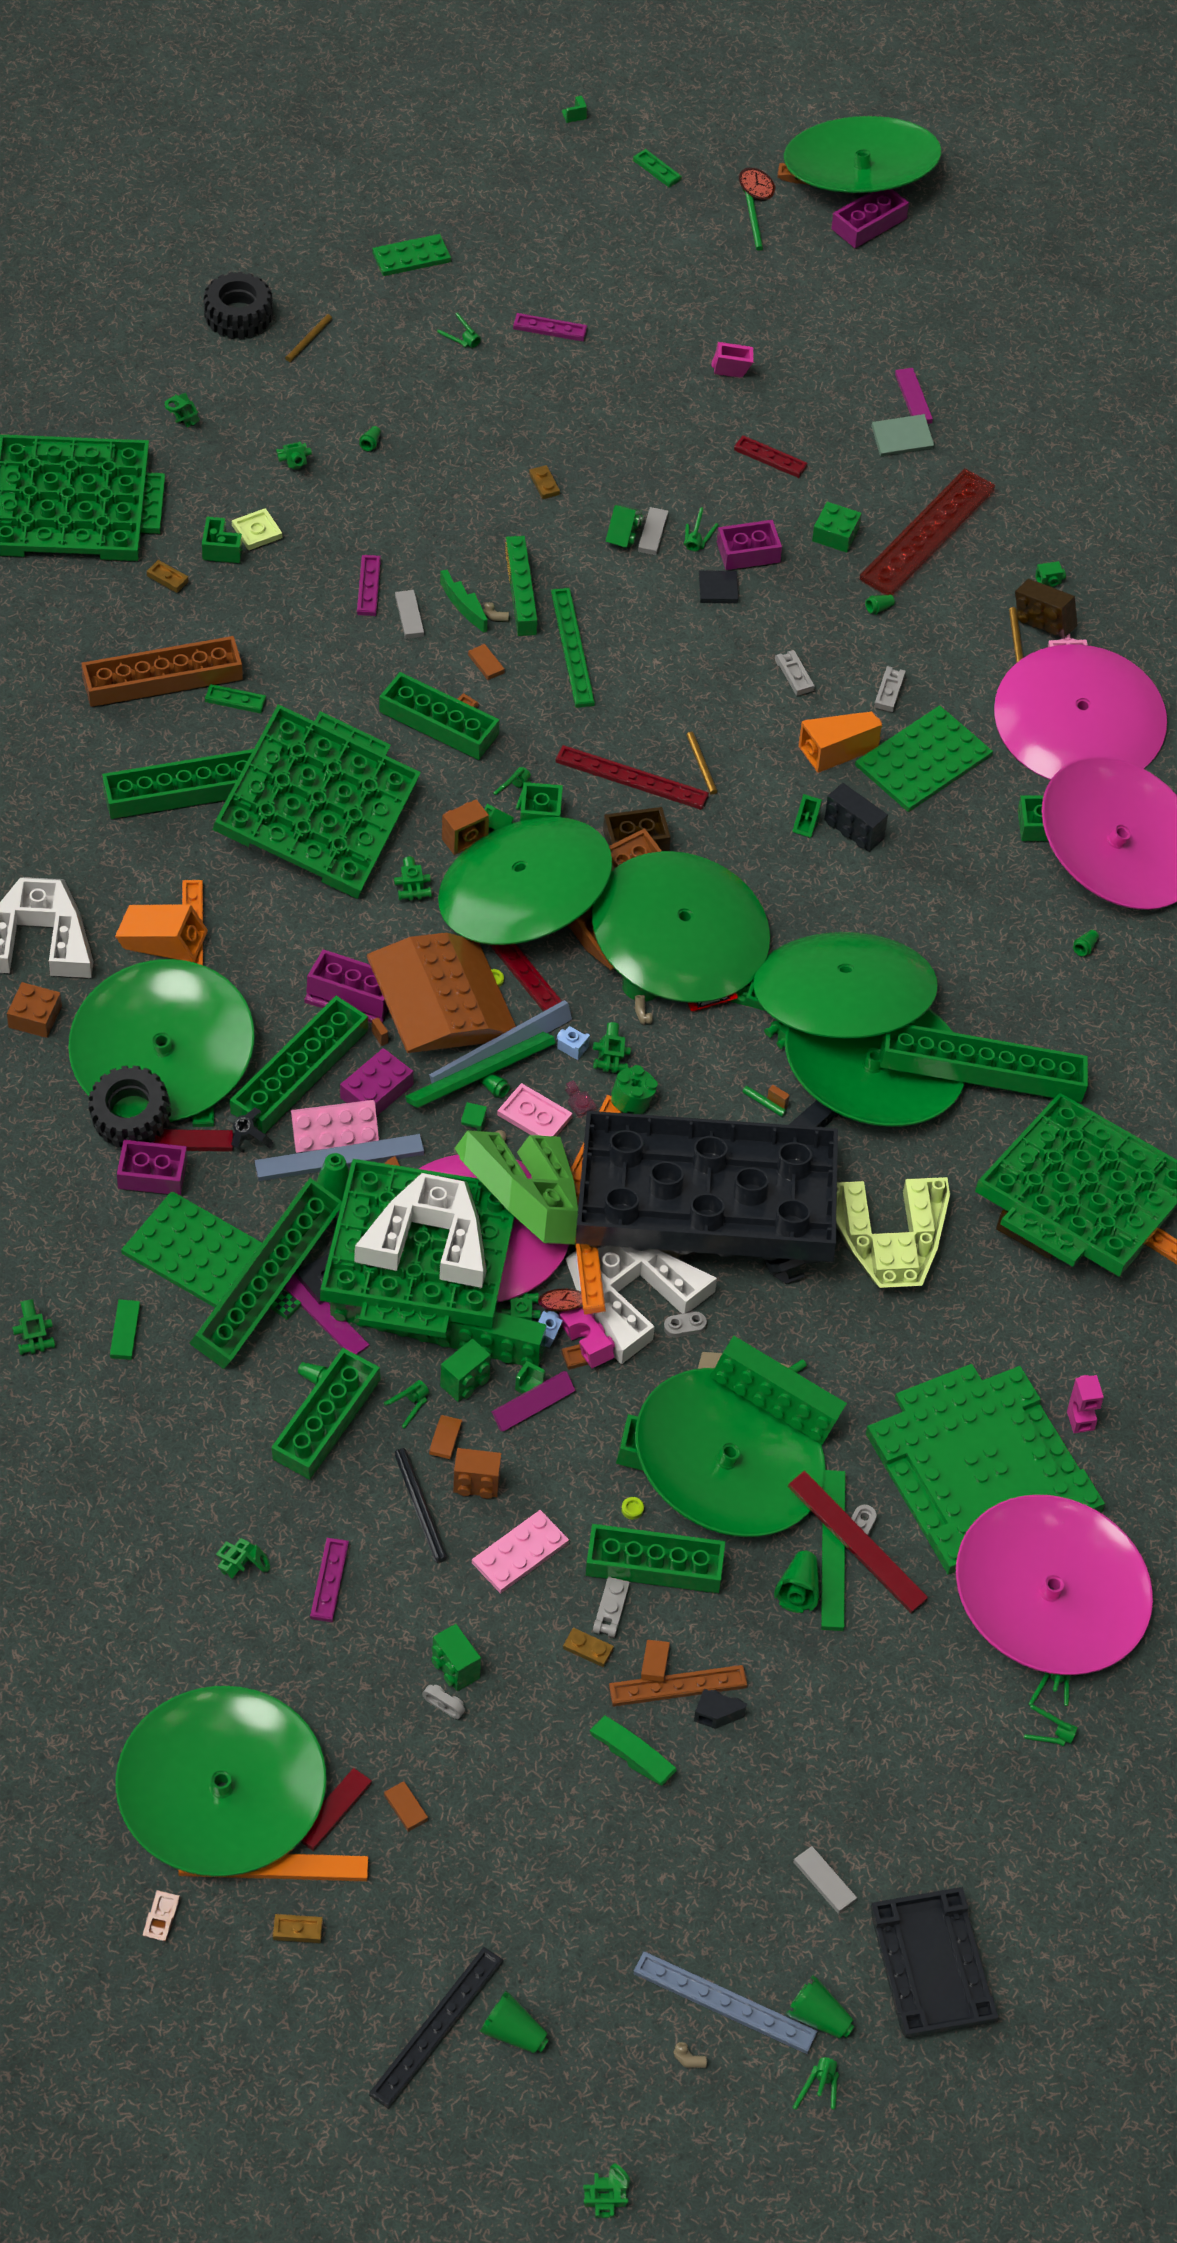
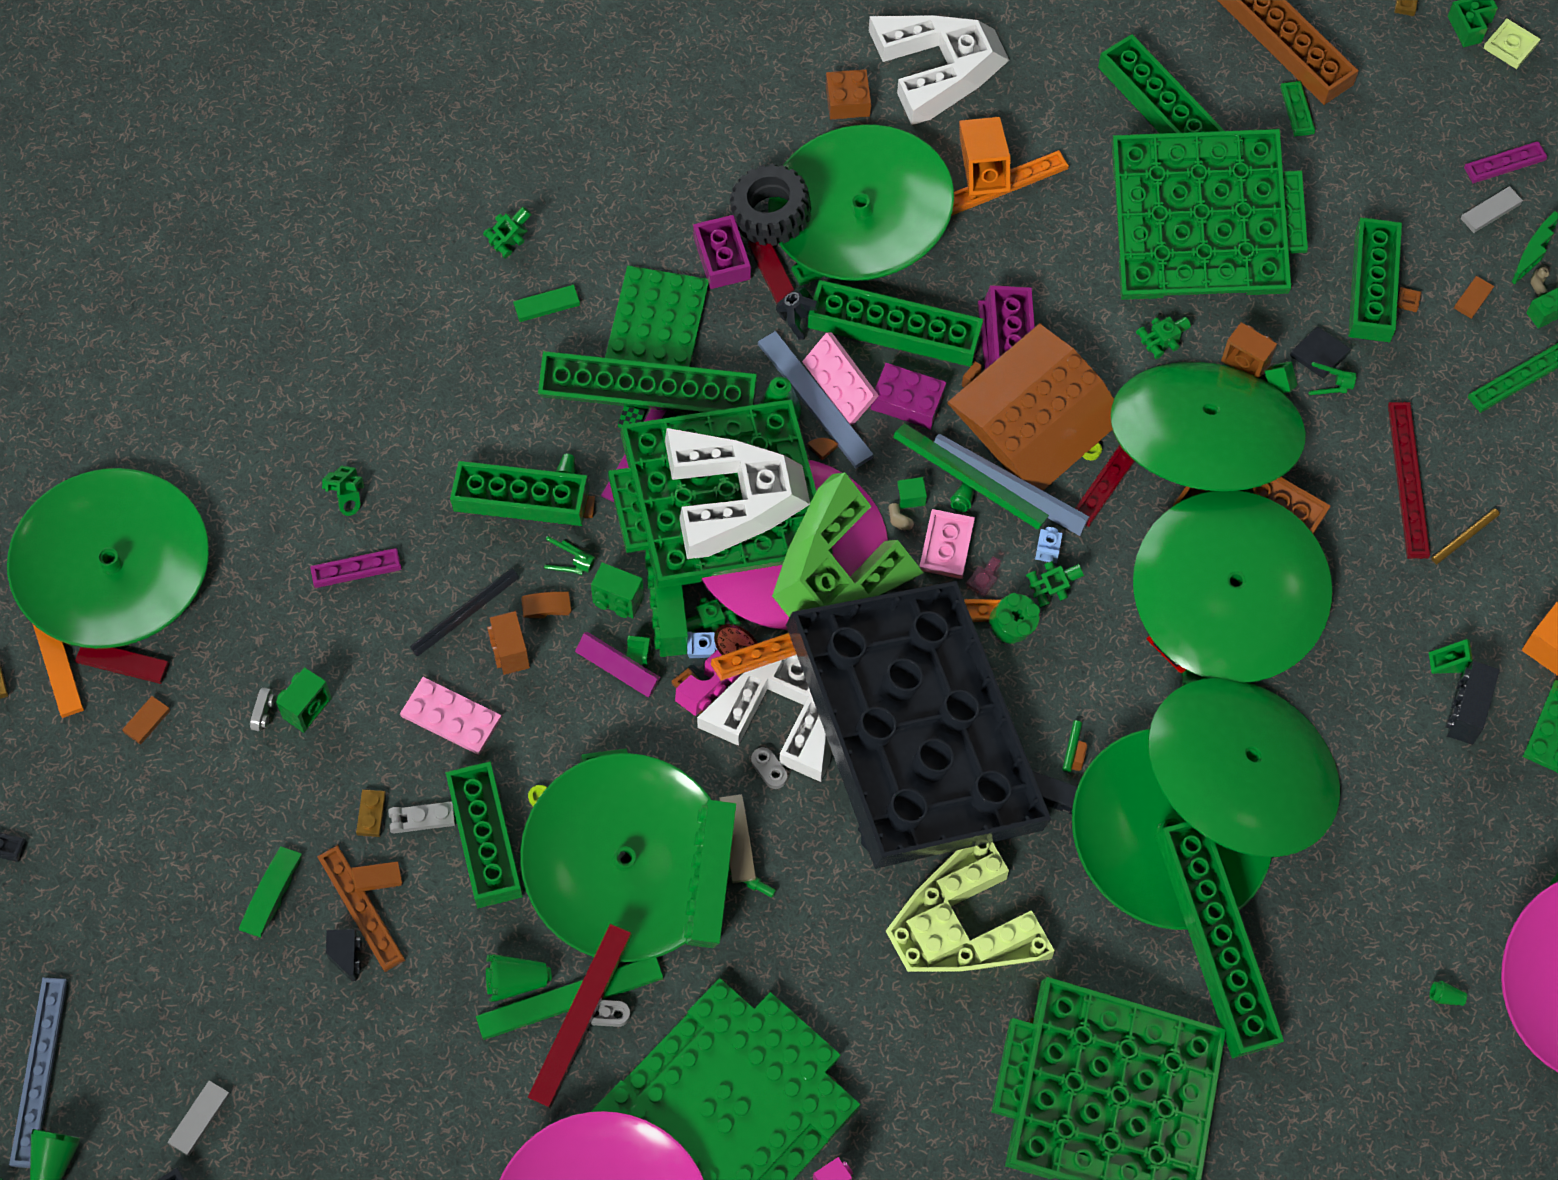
camera: 70 degrees right, 10 degrees up
green brick [520,782,563,821] -> none
dark brown brick [603,807,671,851] -> none
dark tan arm [635,995,652,1025] -> none
none -> black tile [1290,326,1351,379]

